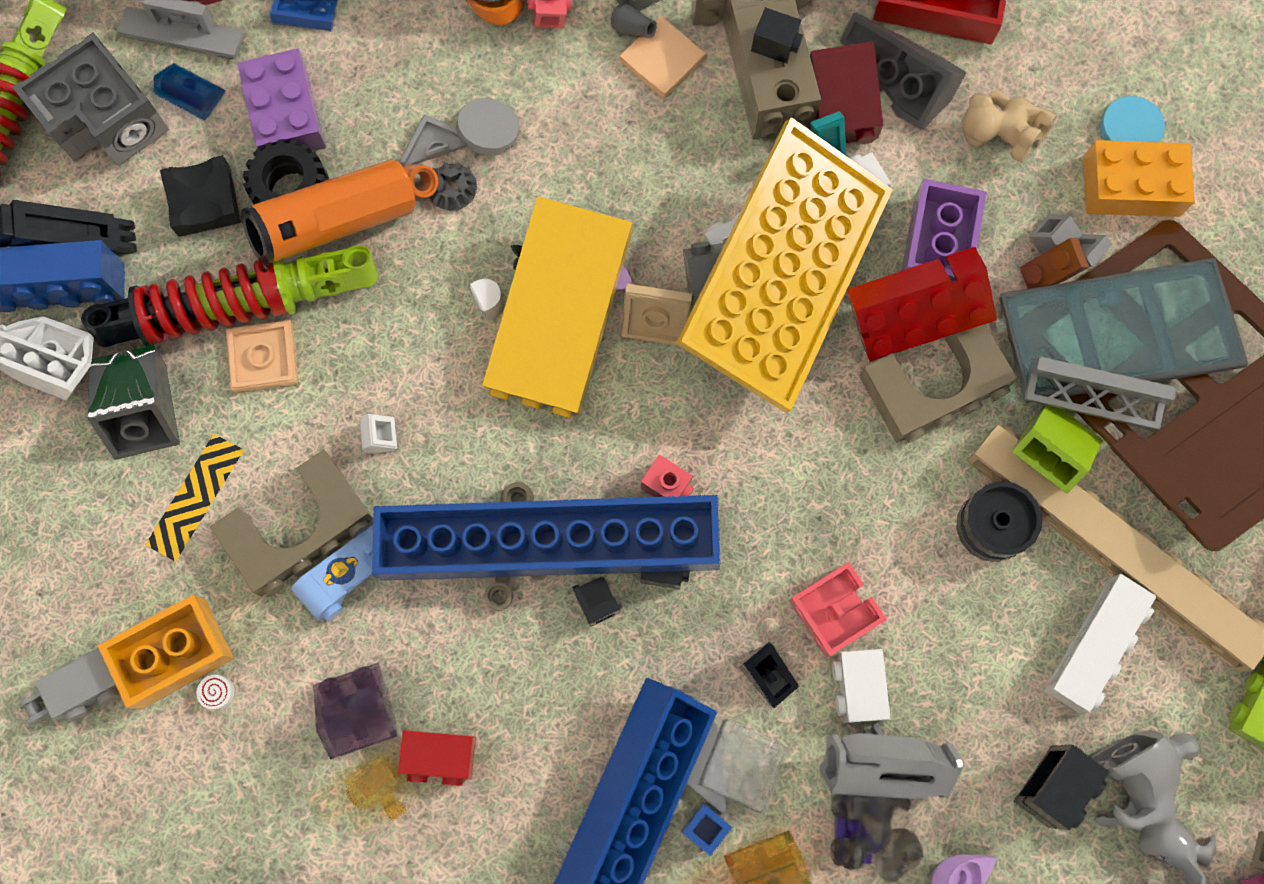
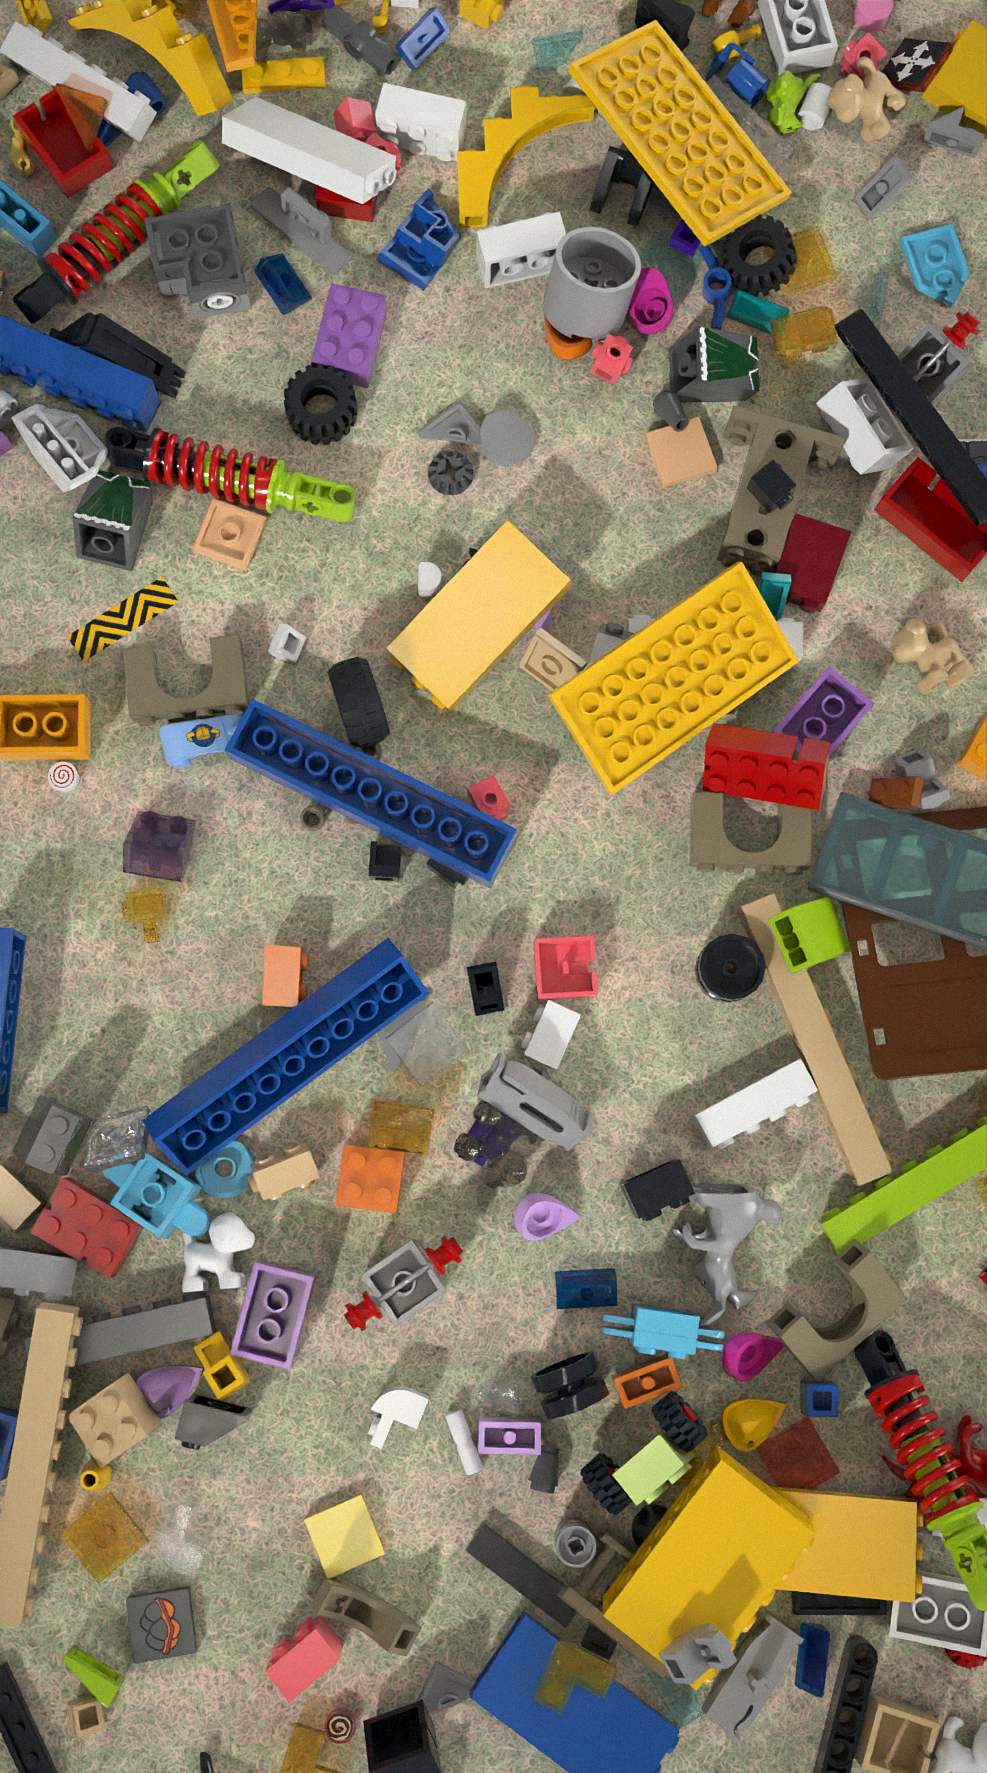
camera: 25 degrees right, 5 degrees up
black brick [160,155,241,237] -> none
orange piece [241,159,438,265] -> none
red brick [398,730,476,786] -> none
blue brick [681,803,732,856] -> none
dark grey wedge [840,12,967,130] -> none
light grey fence [1024,356,1176,431] -> none
none -> orange brick [262,945,309,1007]
none -> black tyre [327,657,390,748]

